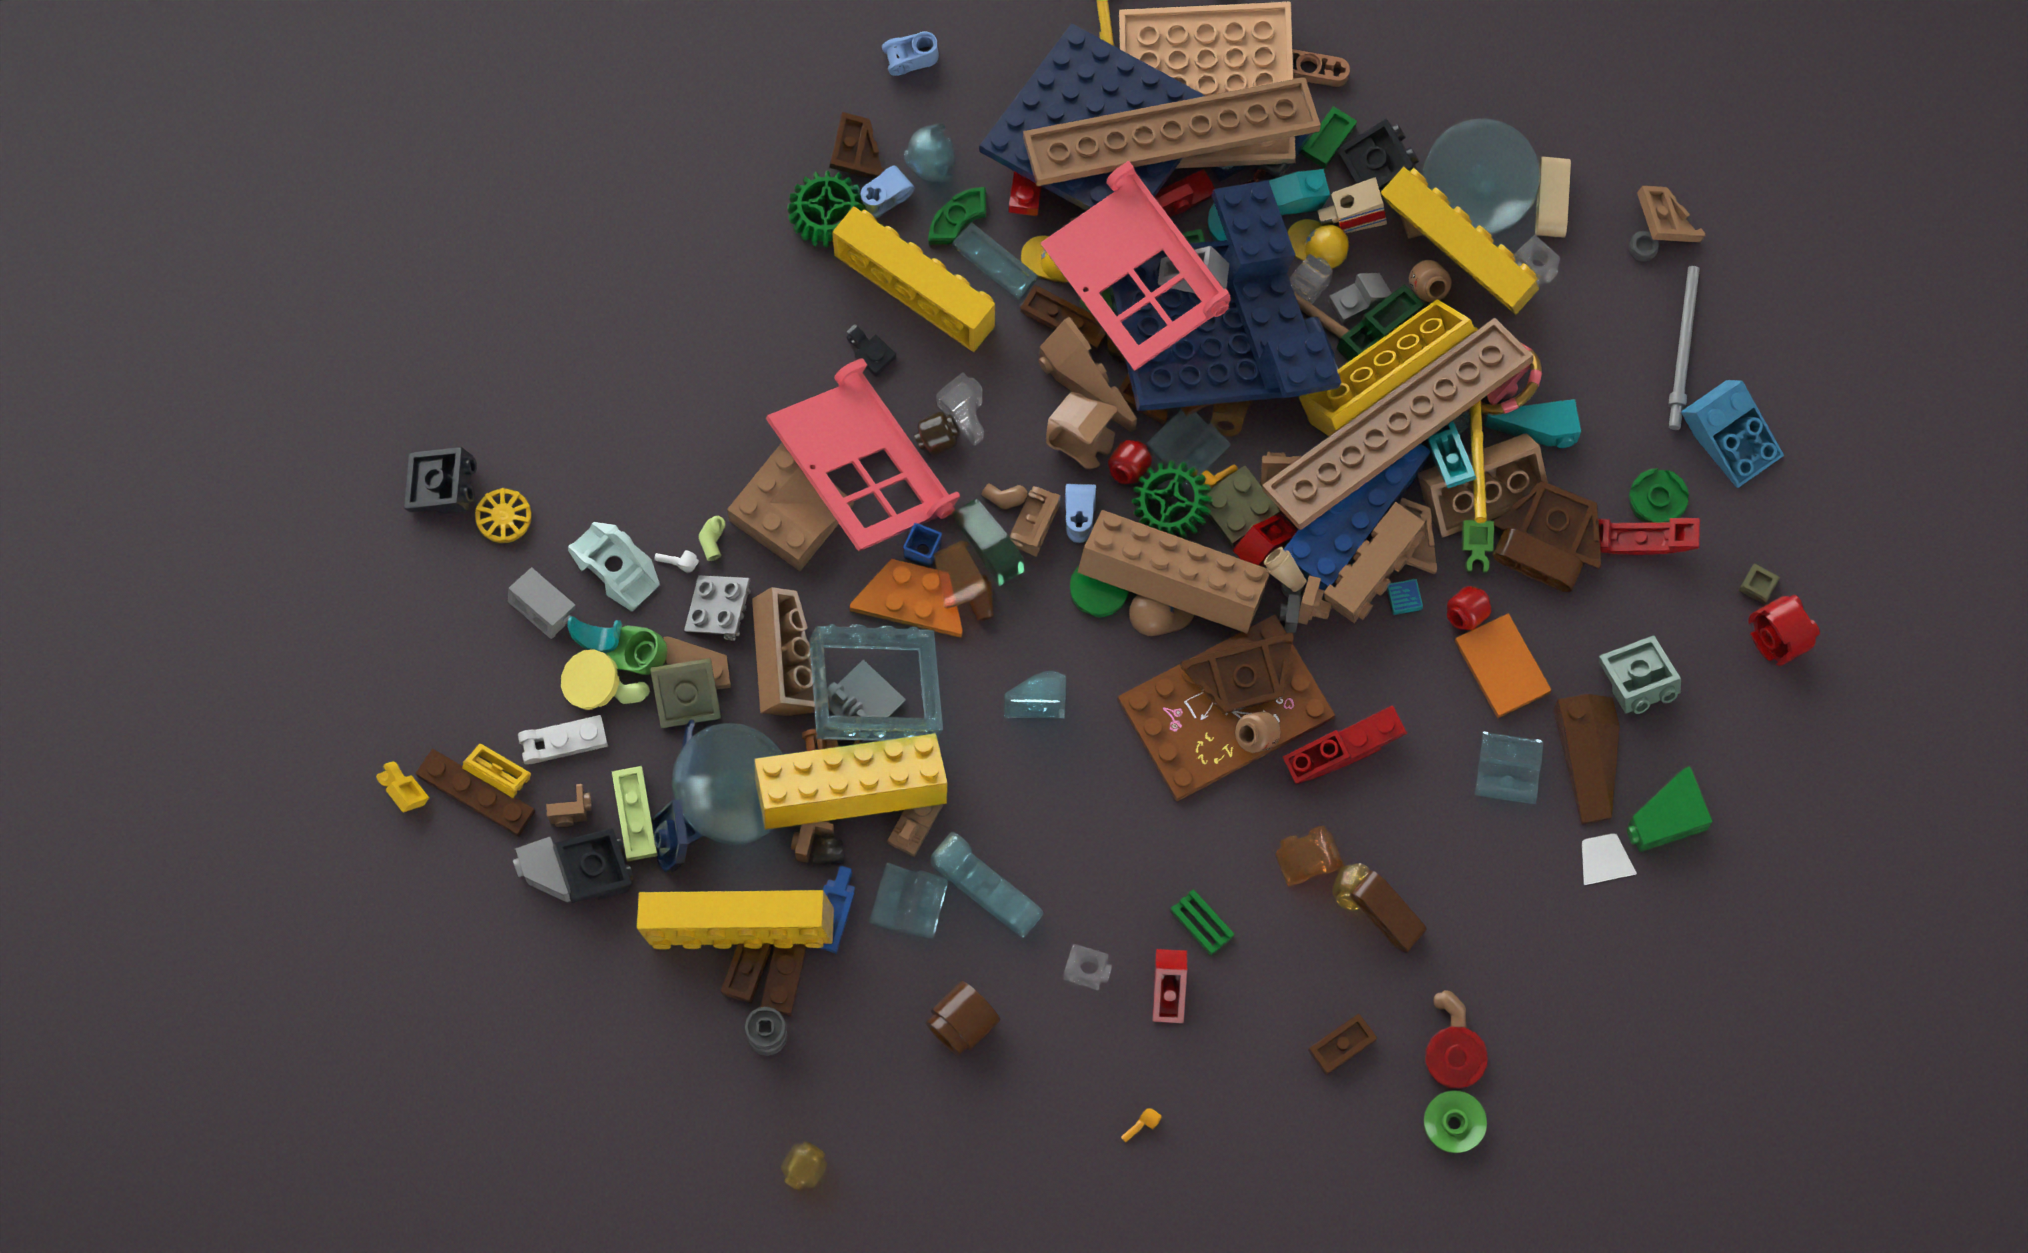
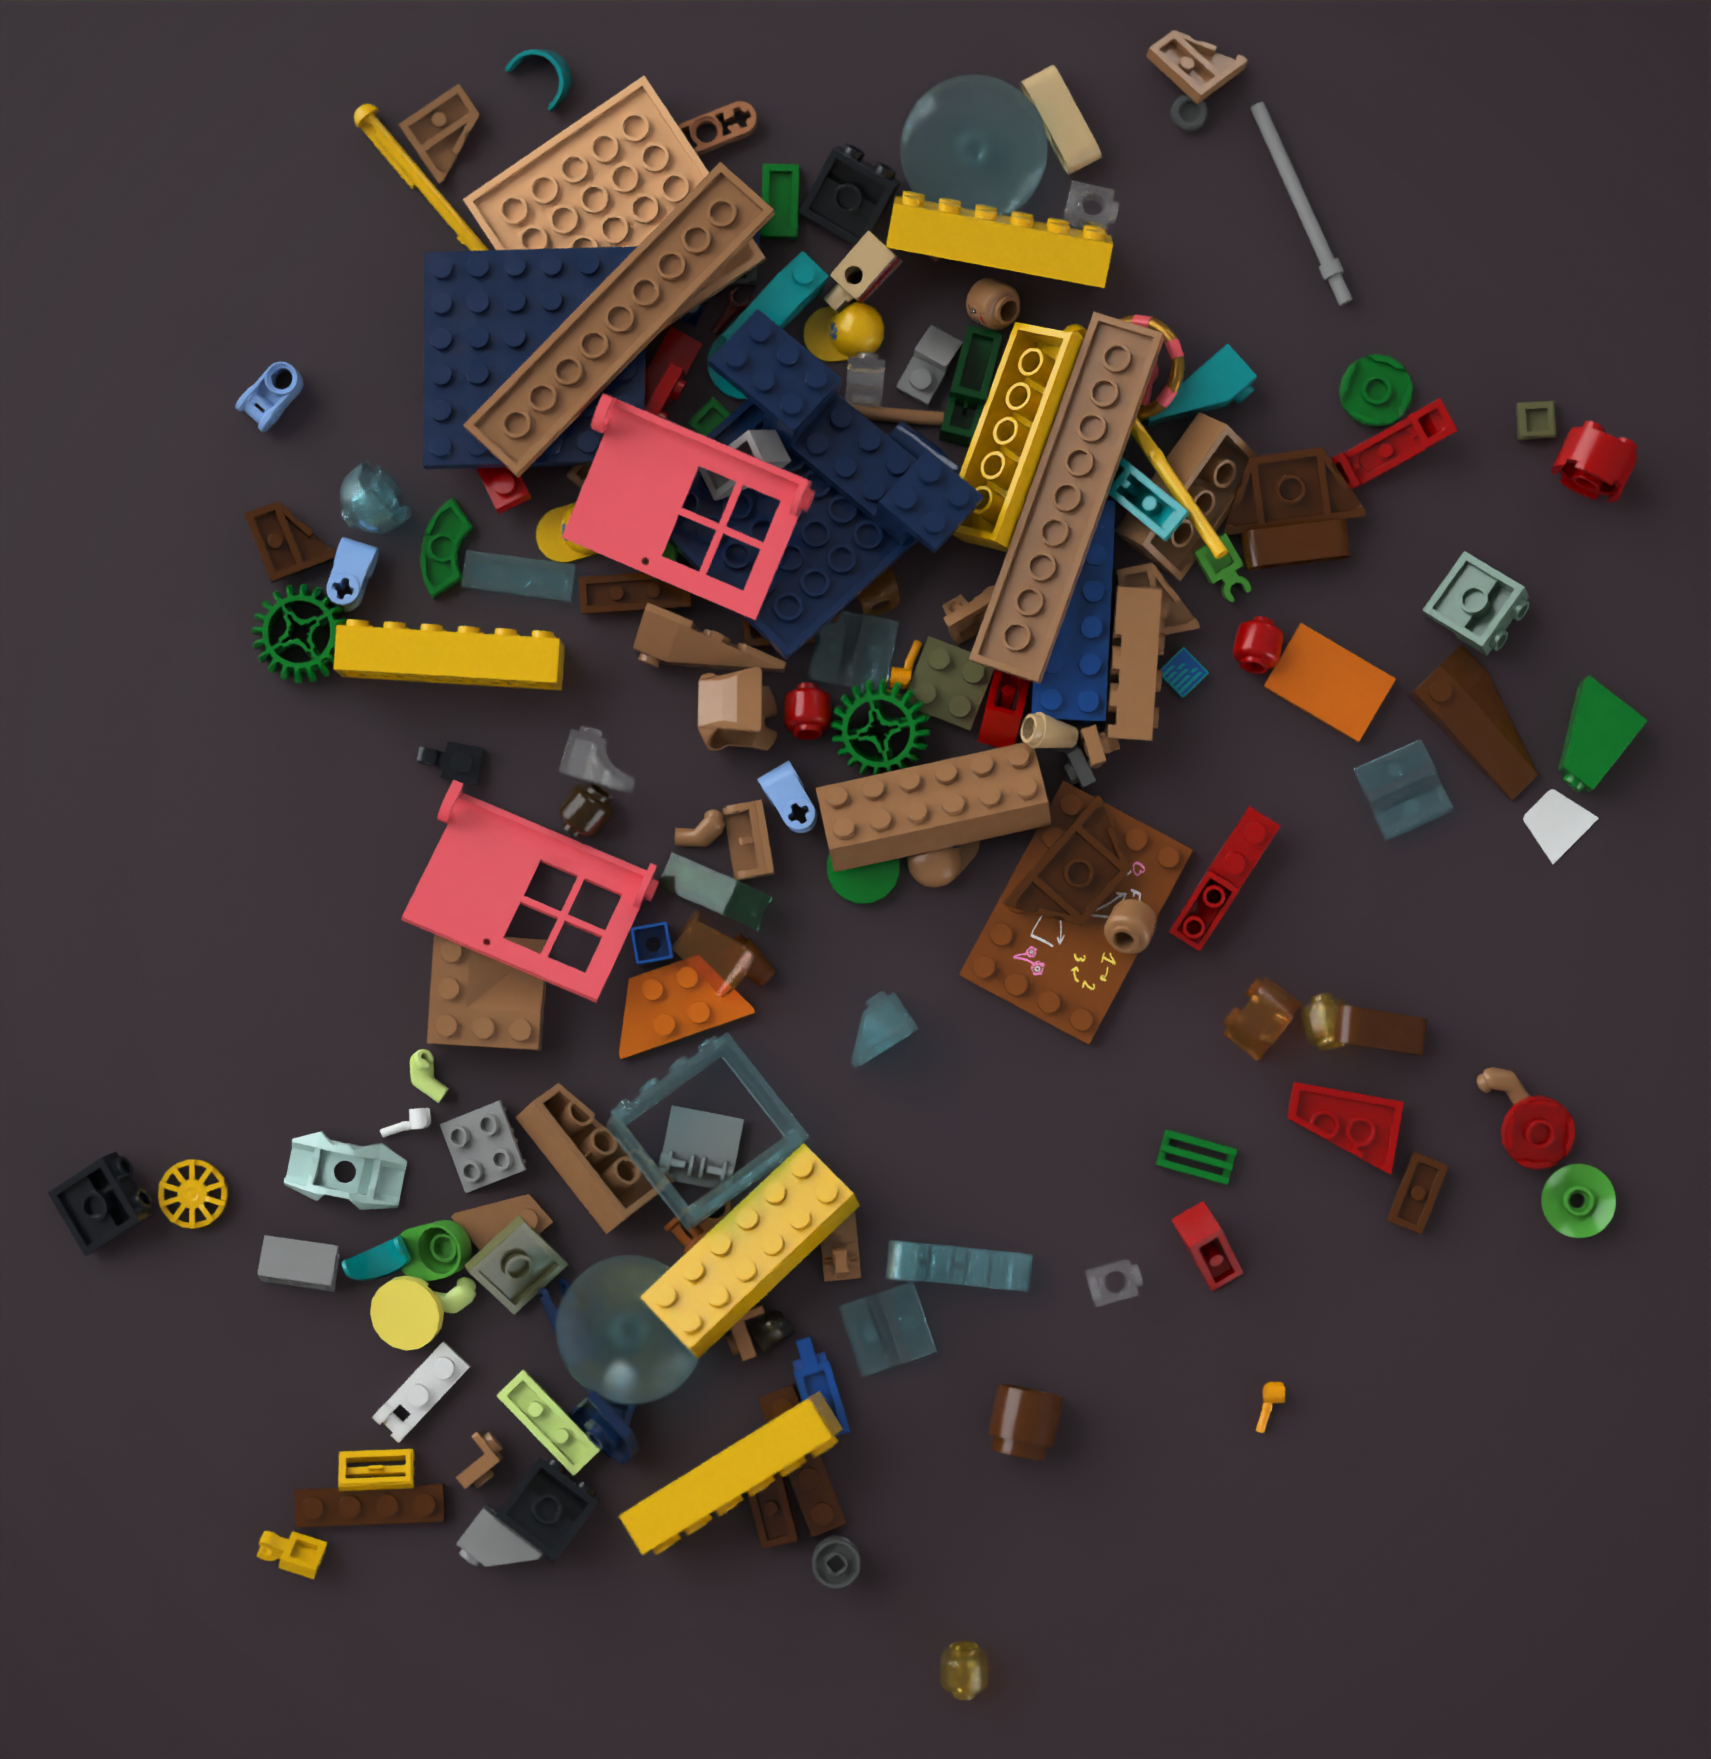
camera: 30 degrees left, 15 degrees up
dark azure slope [1681,380,1784,488] -> none
none -> red wing [1287,1082,1404,1175]

